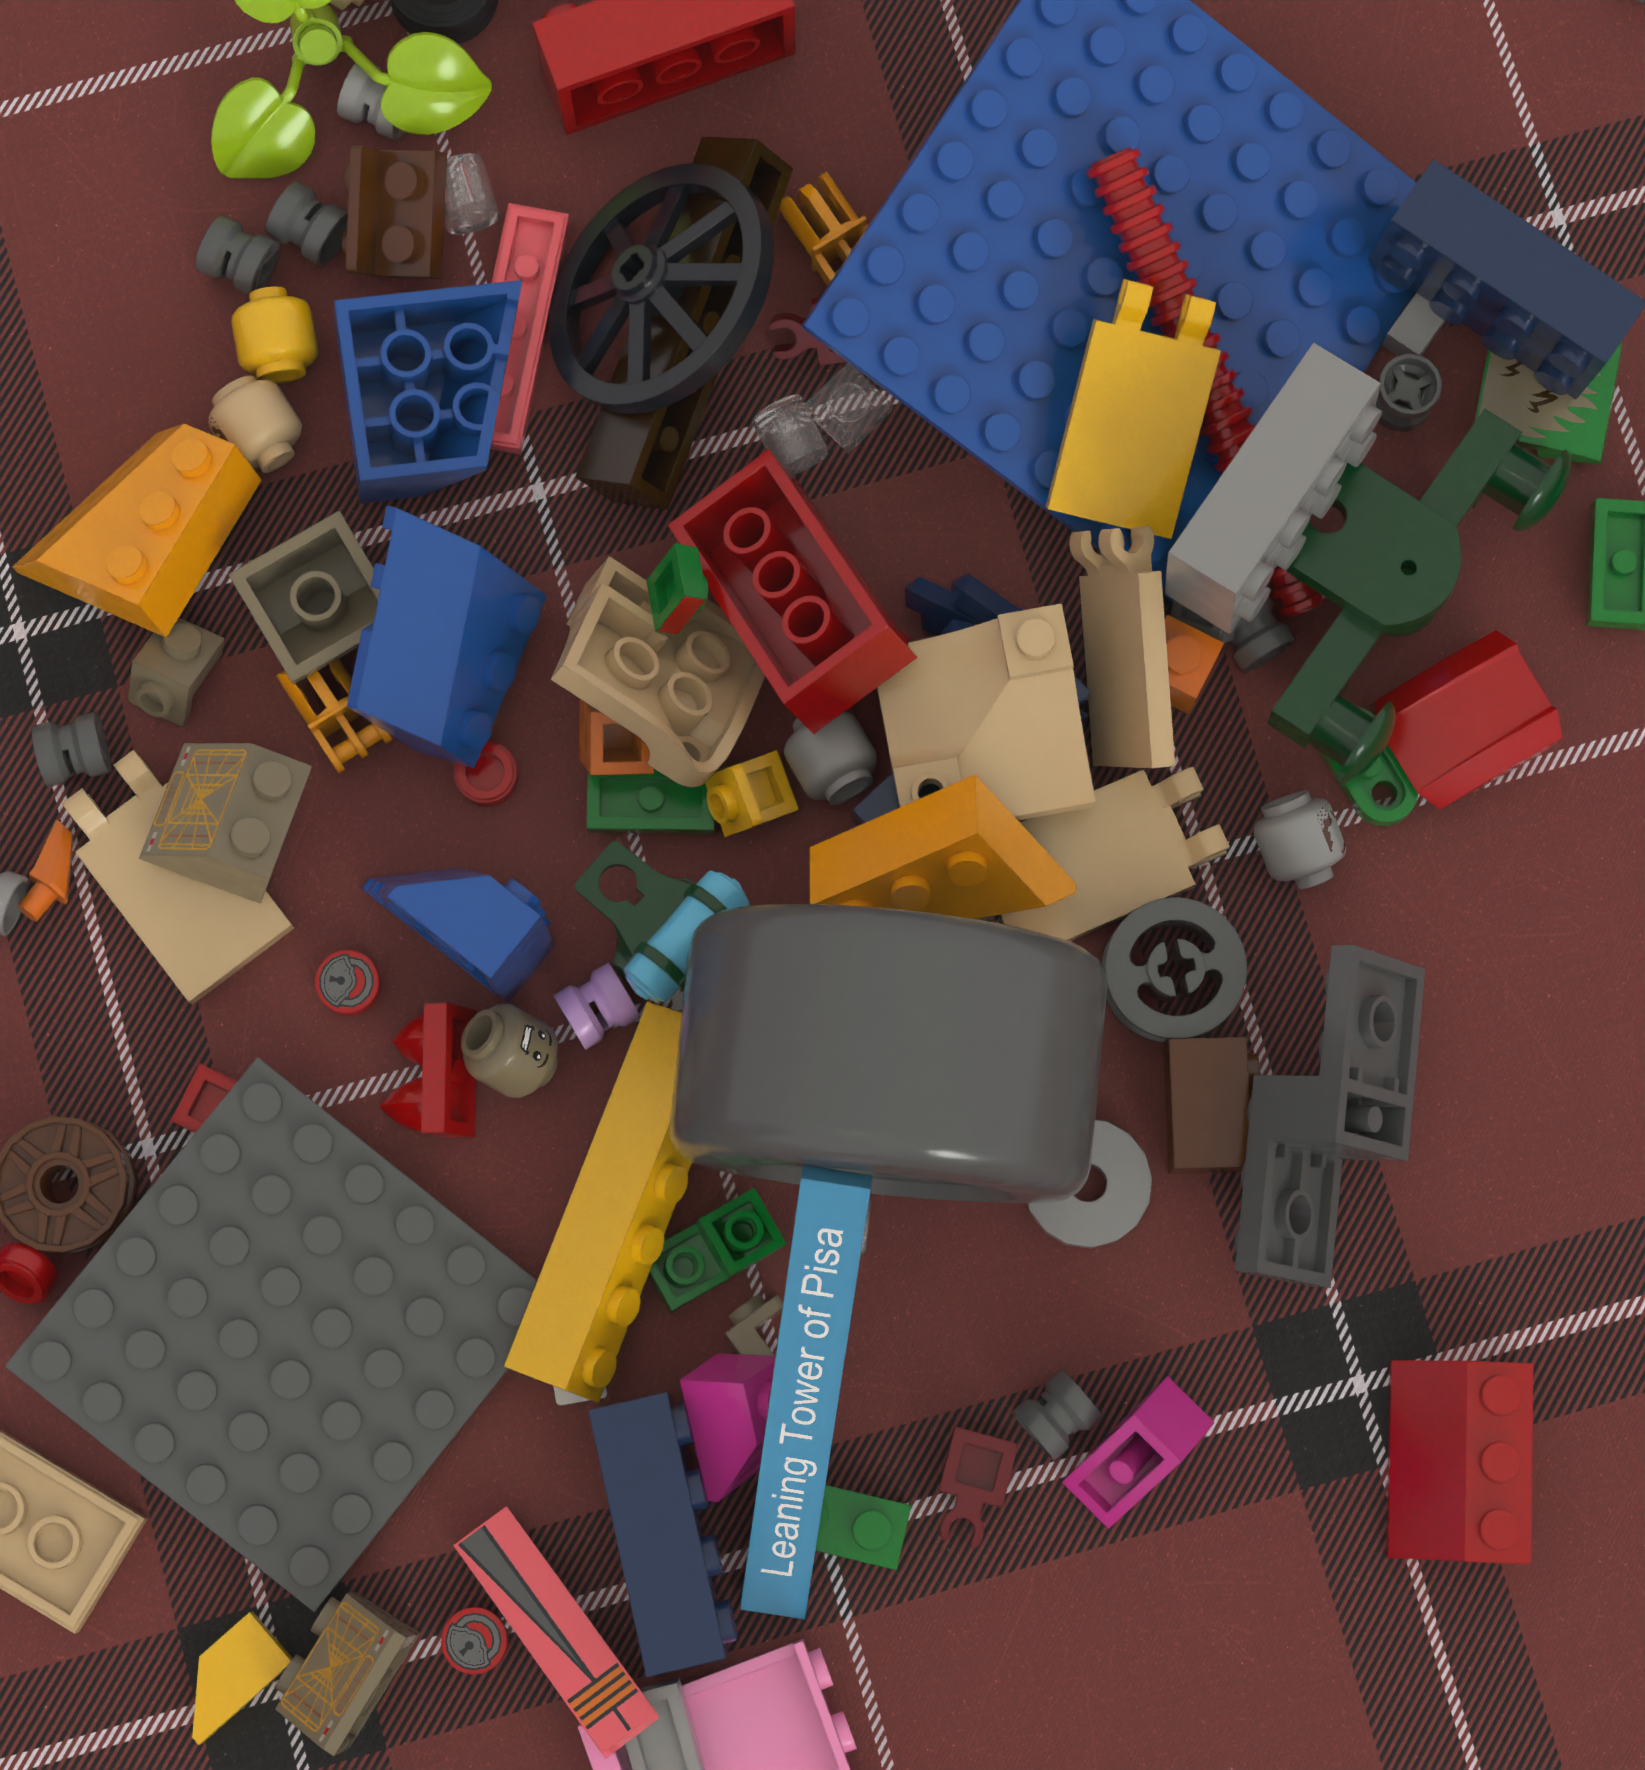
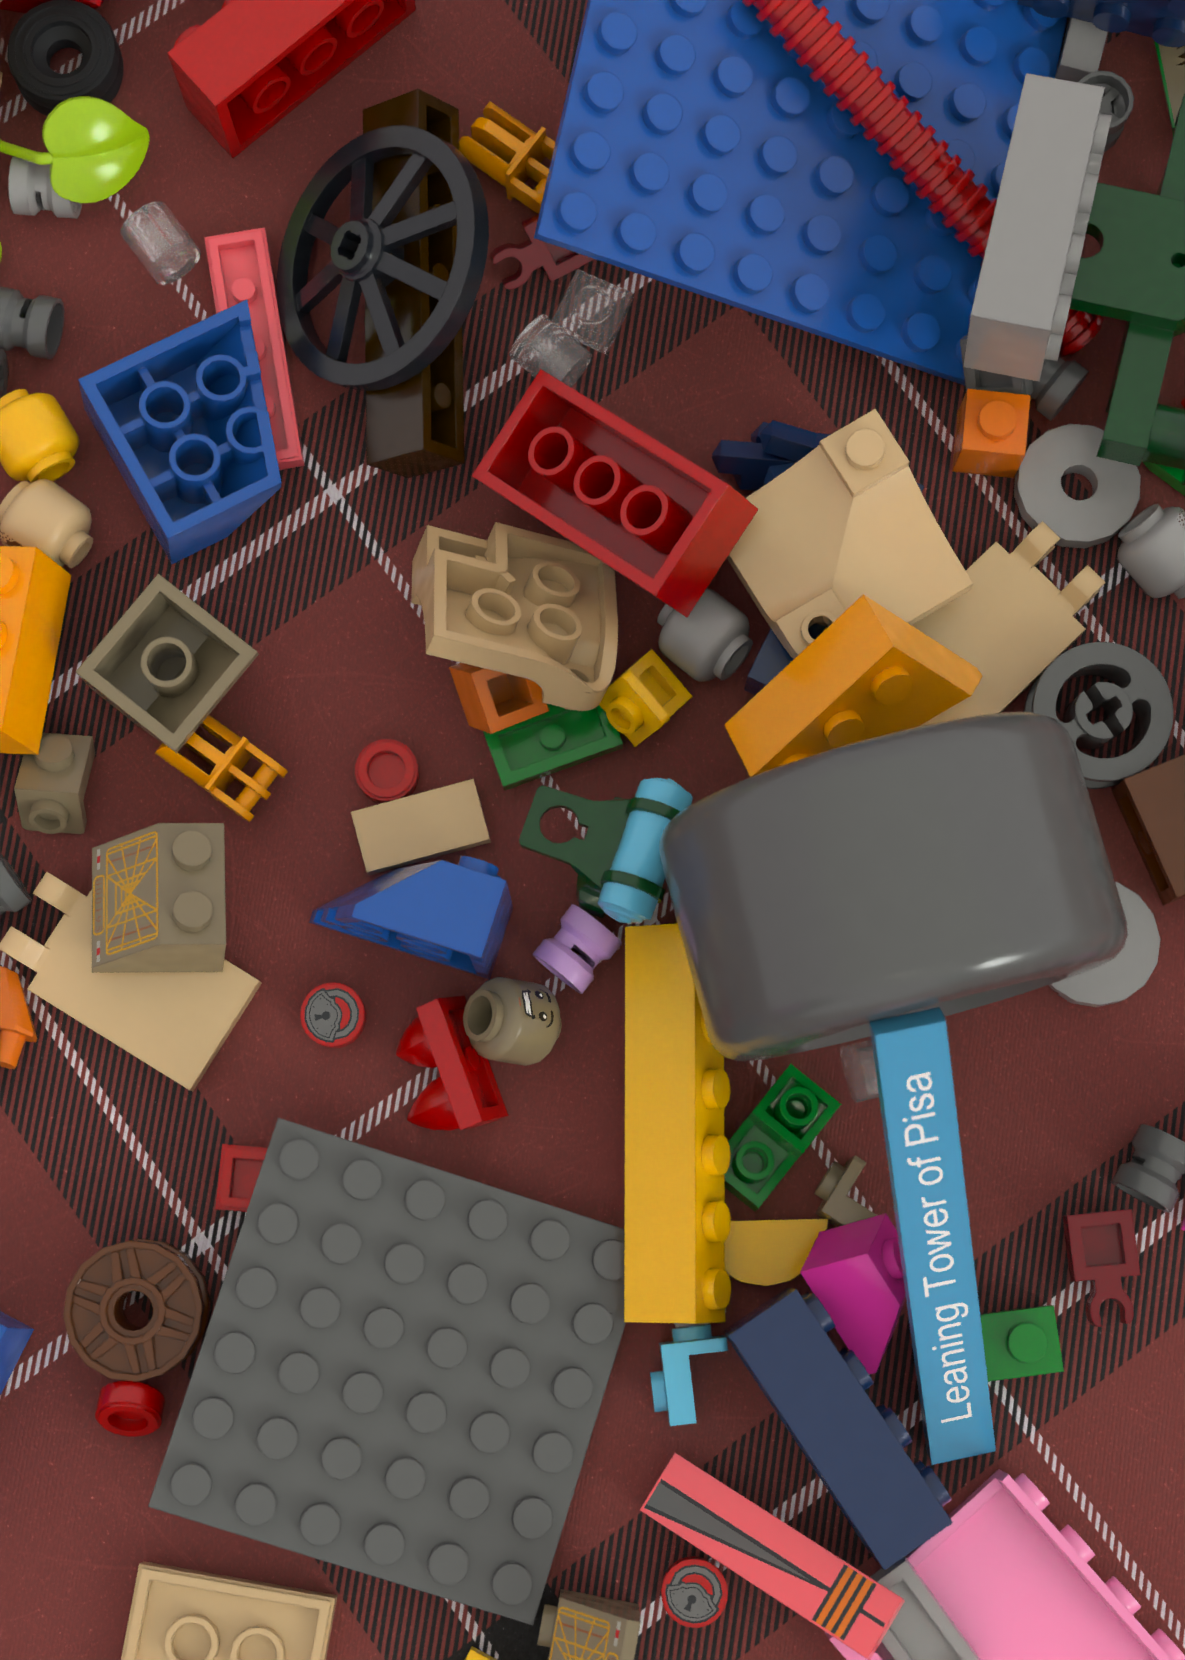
camera: 20 degrees left, 0 degrees up
reddish brown bracket [342,146,447,279] -> none
blue wedge [347,505,547,768] -> none
green plate [646,543,708,636] -> none
yellow tile [1045,279,1221,539] -> none
tan tile [1069,526,1175,768] -> none
none -> tan tile [351,779,491,875]
none -> medium azure bracket [650,1324,728,1426]
none -> yellow tile [725,1219,828,1286]
none -> light grey tile [1014,424,1141,549]

